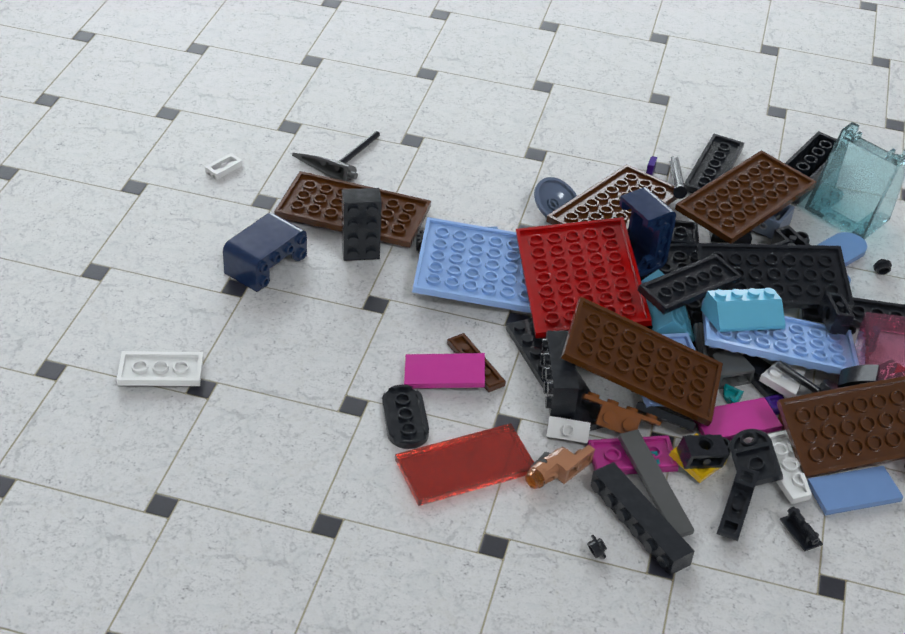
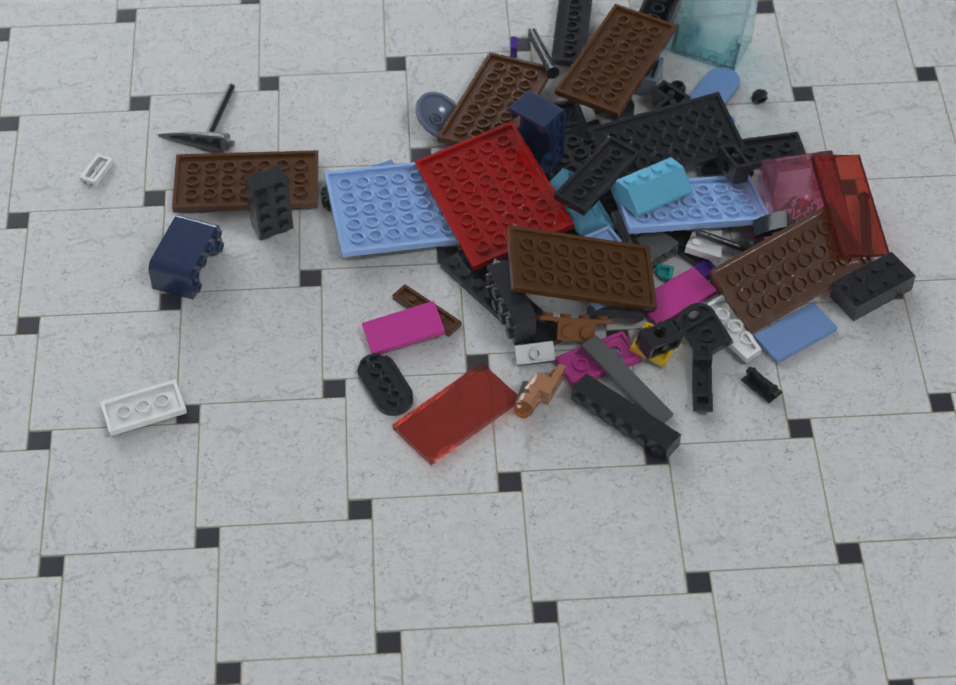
camera: 15 degrees left, 10 degrees up
black plate [587,535,607,559] -> none

